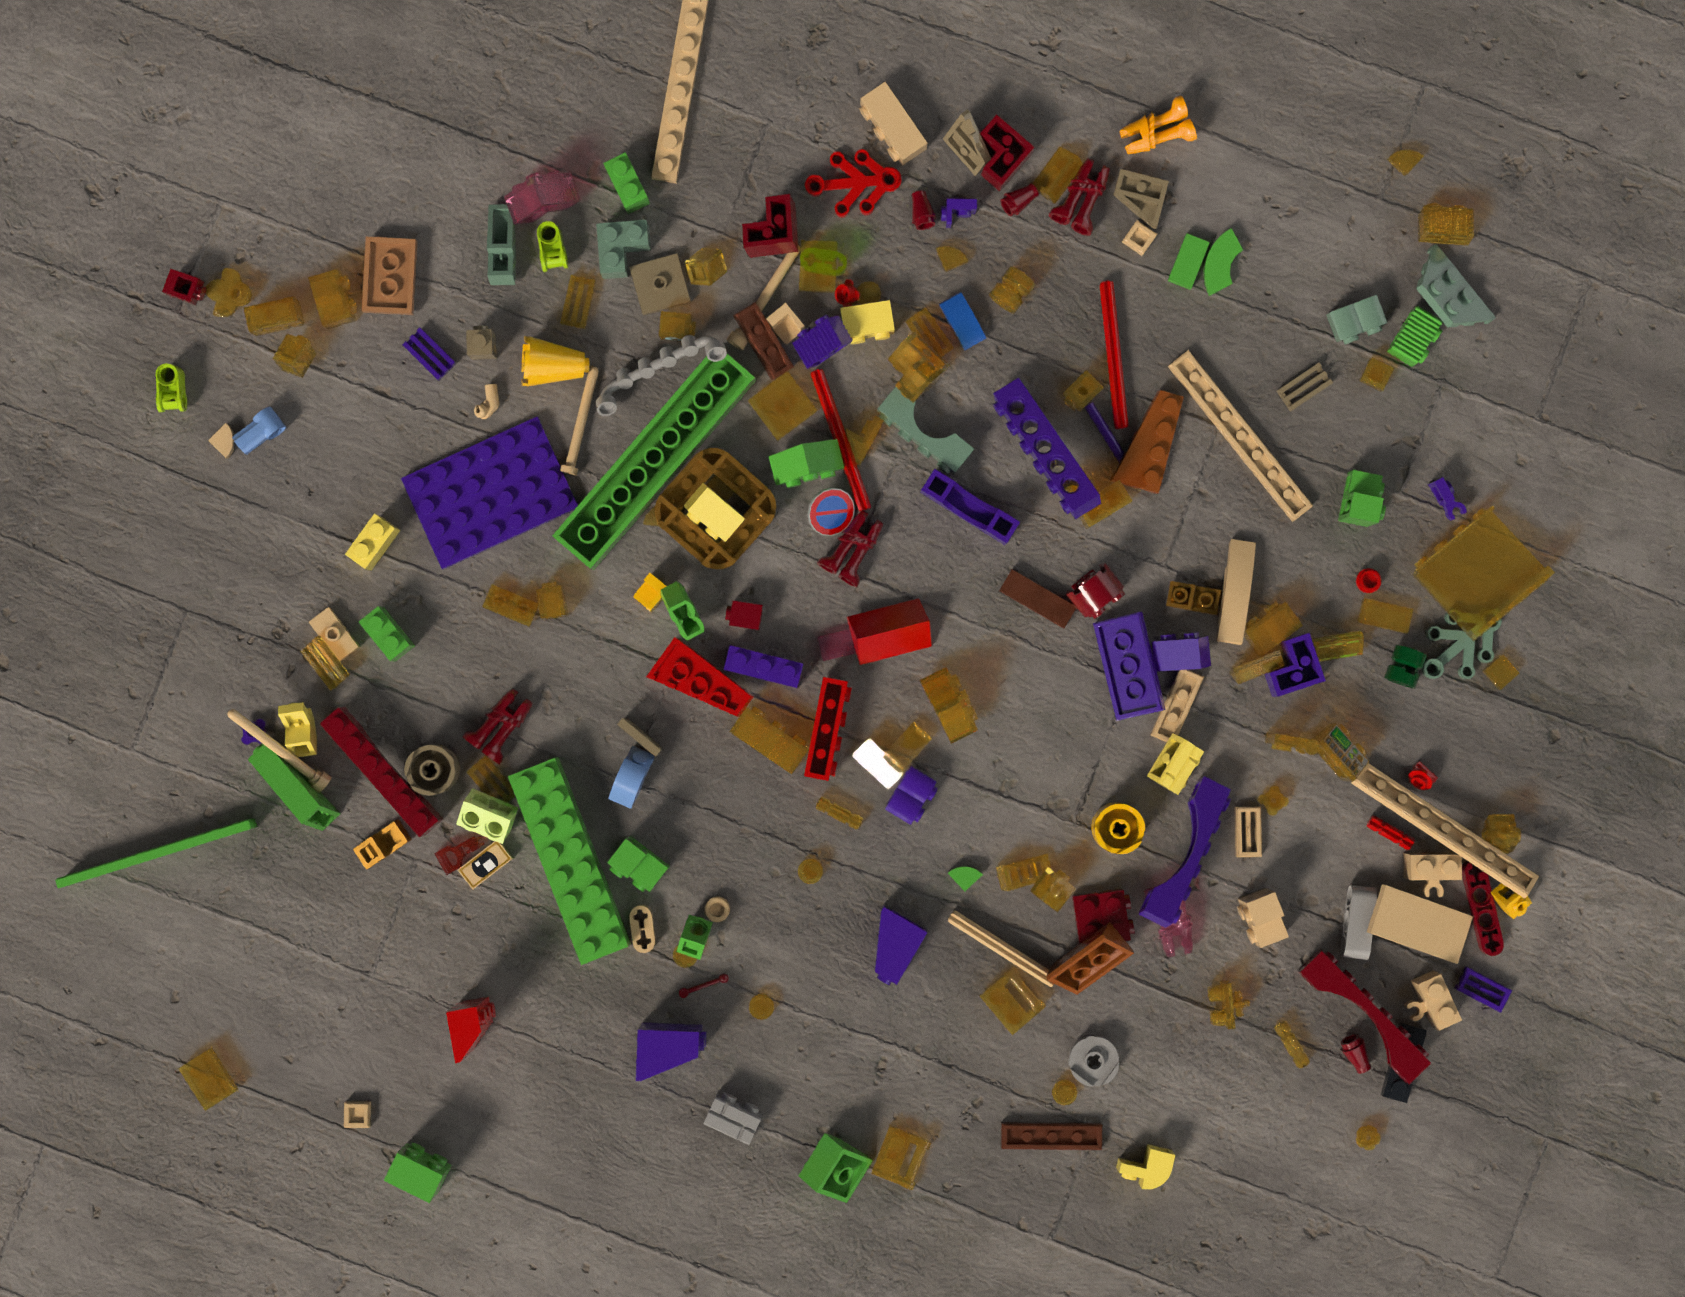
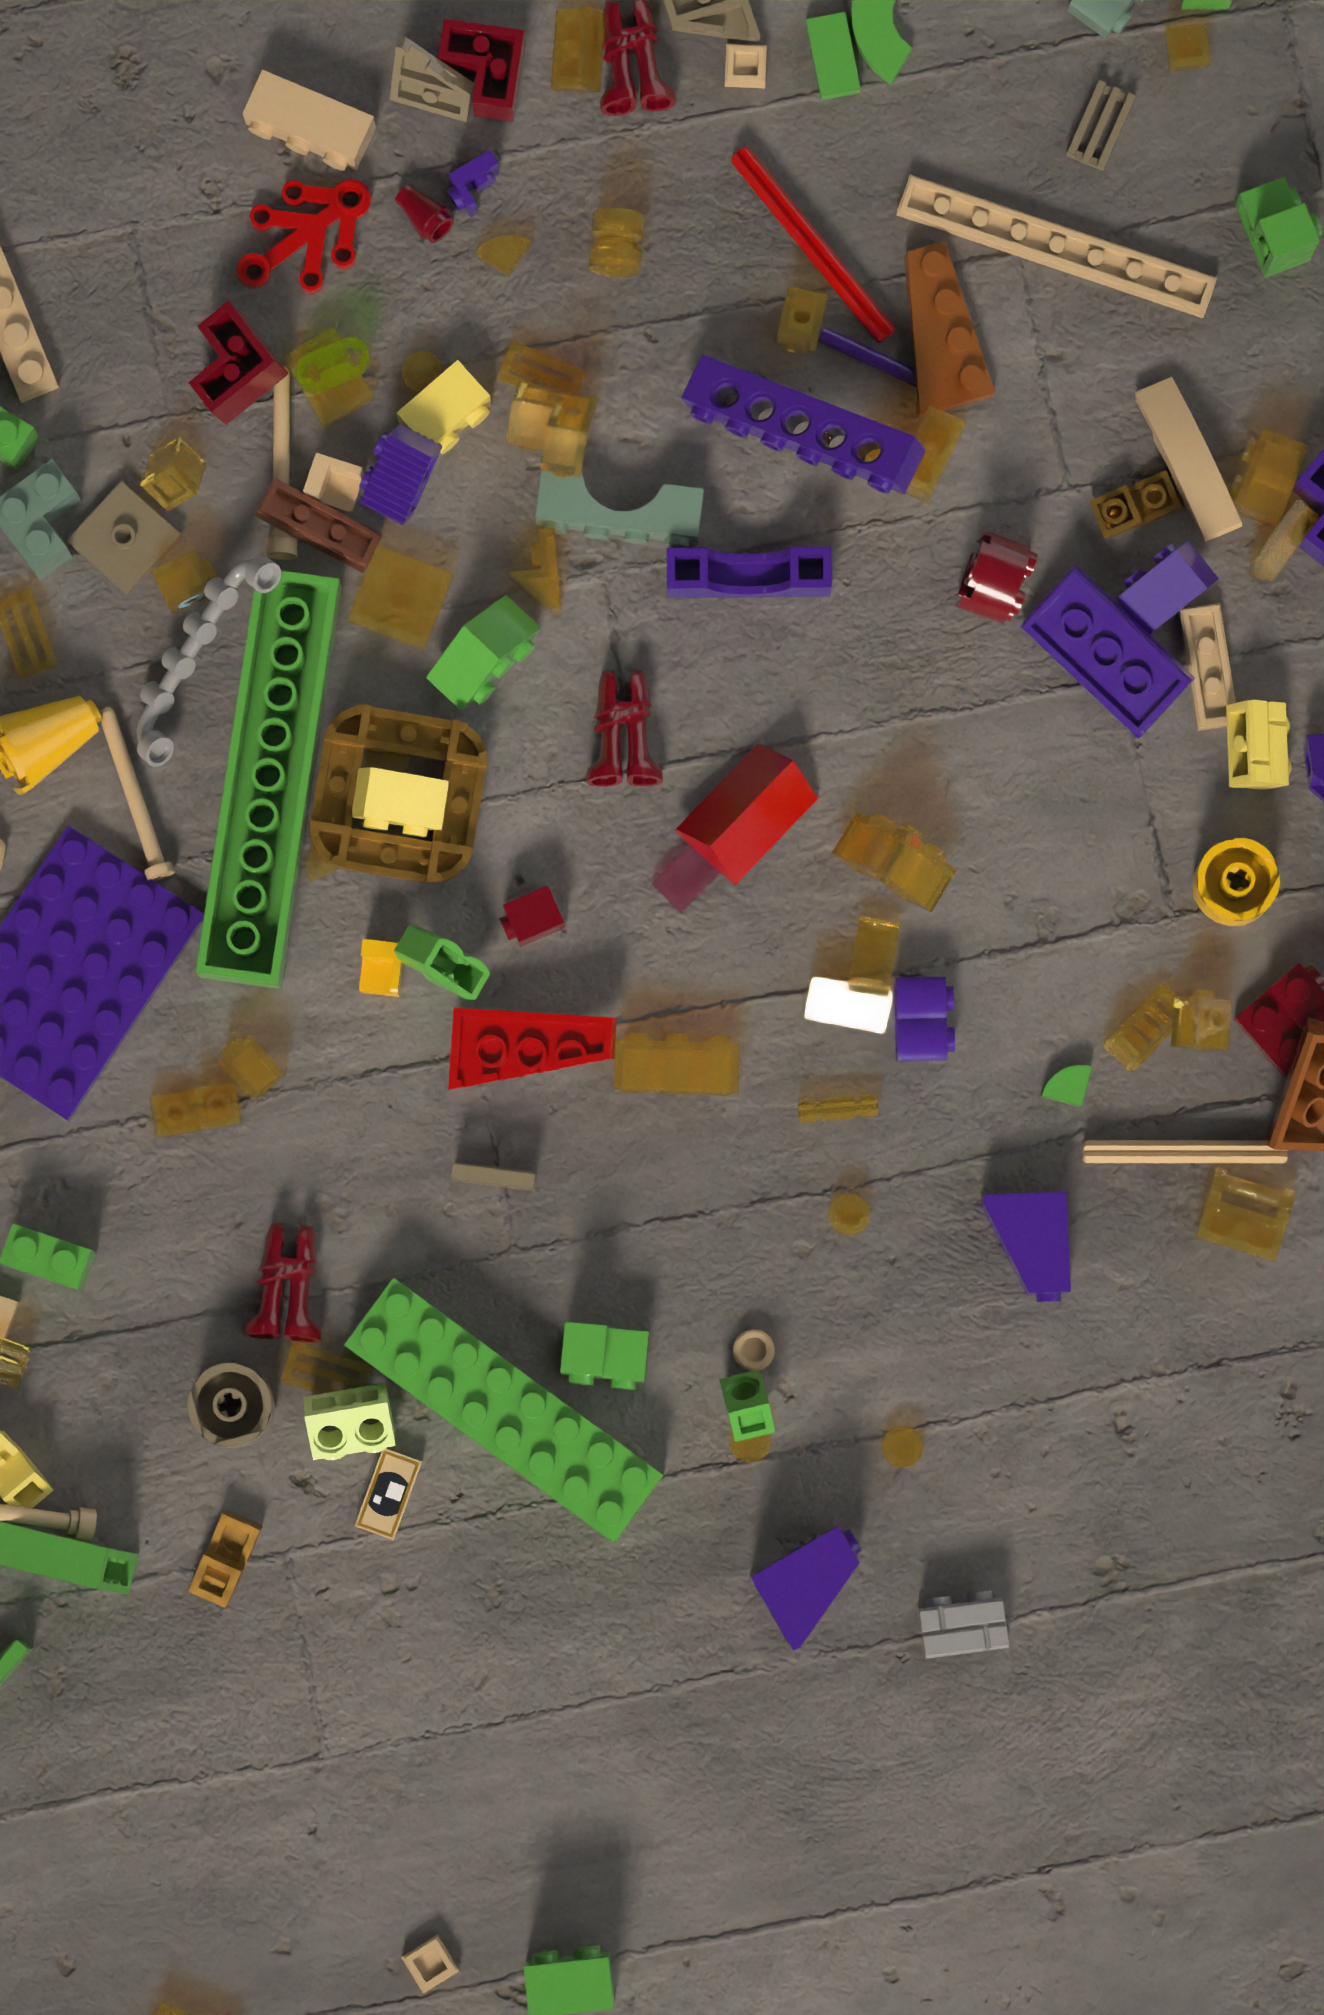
camera: 35 degrees left, 5 degrees down
dark red arch [320,707,443,838] -> none
clear red piece [434,836,485,876] -> none
red slope [446,997,496,1063] -> none
medium blue brick [608,746,655,809] -> none
tan beam [629,904,656,953] -> none
dark red hinge [679,973,729,998] -> none
dark purple brick [724,645,804,688] -> none
bright green slope [798,1133,873,1203] -> none
red brick [804,677,852,781] -> none
piece [807,487,855,536] -> none
red axle [811,369,871,511] -> none
red plate [835,279,860,307] -> none
clear yellow plate [871,1125,932,1190] -> none
blue slope [939,292,986,350] -> none
copper tile [999,569,1076,629] -> none
dark red cone [1000,183,1039,216] -> none

